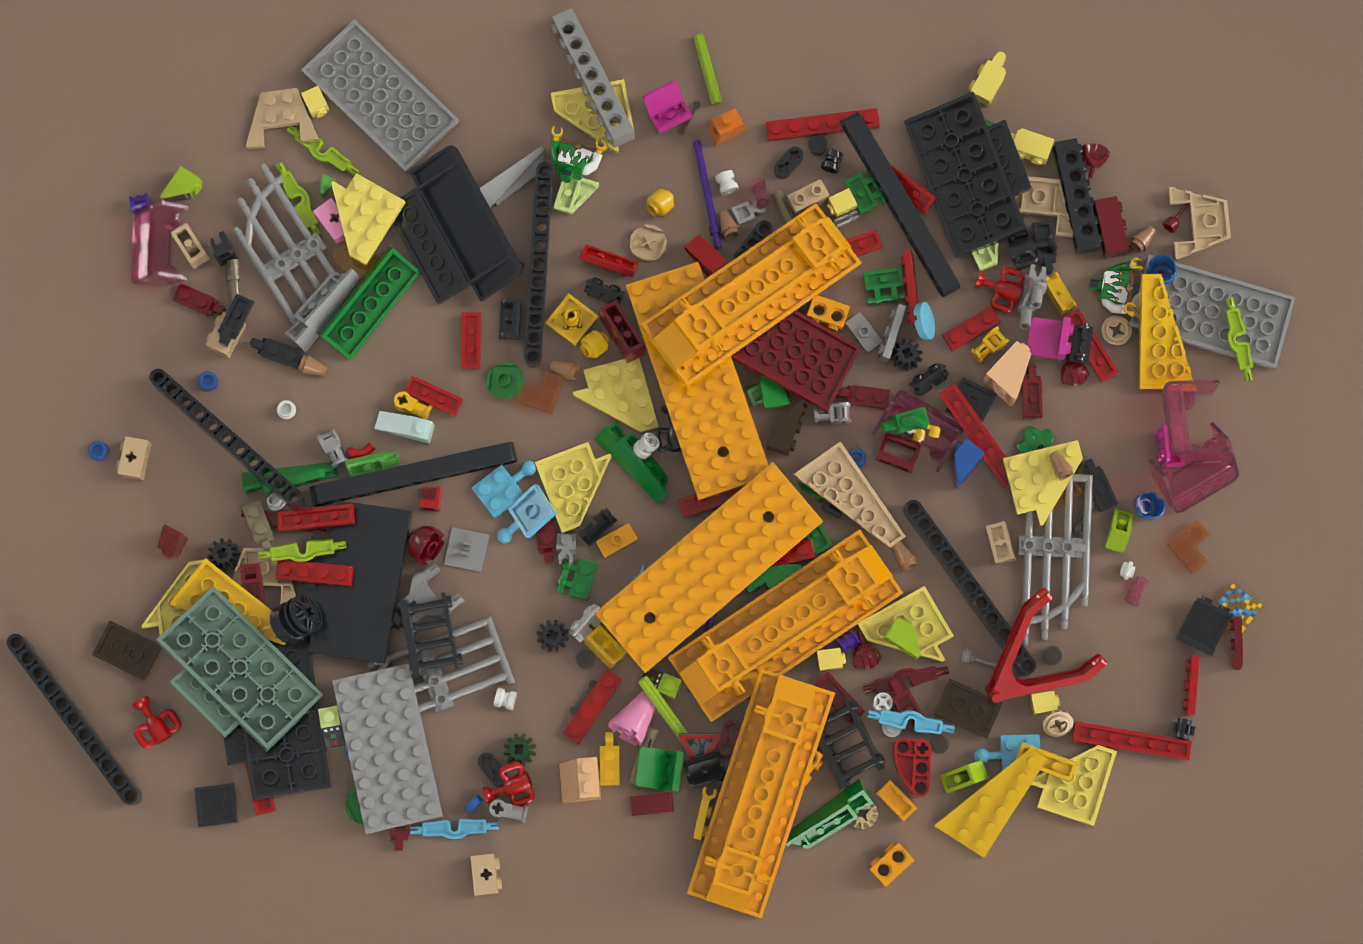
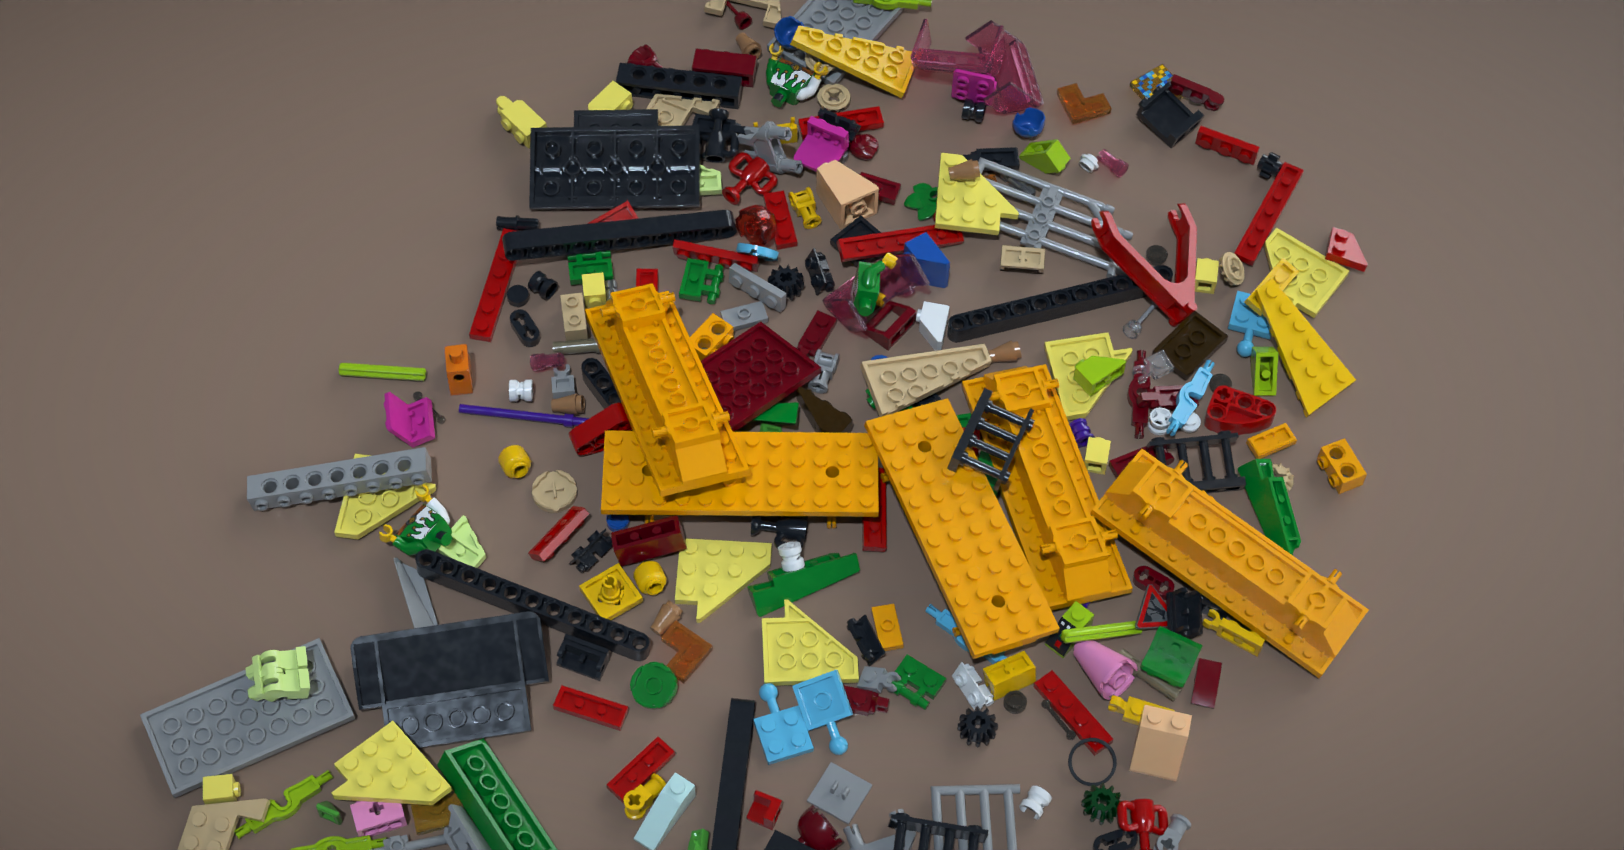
camera: 75 degrees left, 20 degrees down
dark red piece [852,631,881,669] -> none
none -> yellowish green hips [245,646,310,702]
none -> black axle [496,215,540,231]
none -> clear red cylinder [735,205,777,247]
none -> white slope [916,301,950,351]
none -> black fence [947,388,1035,491]
none -> black wheel [962,98,986,123]
none -> black piece [1068,738,1117,786]
none -> clear plate [1132,350,1174,384]
none -> wing [1325,227,1367,272]

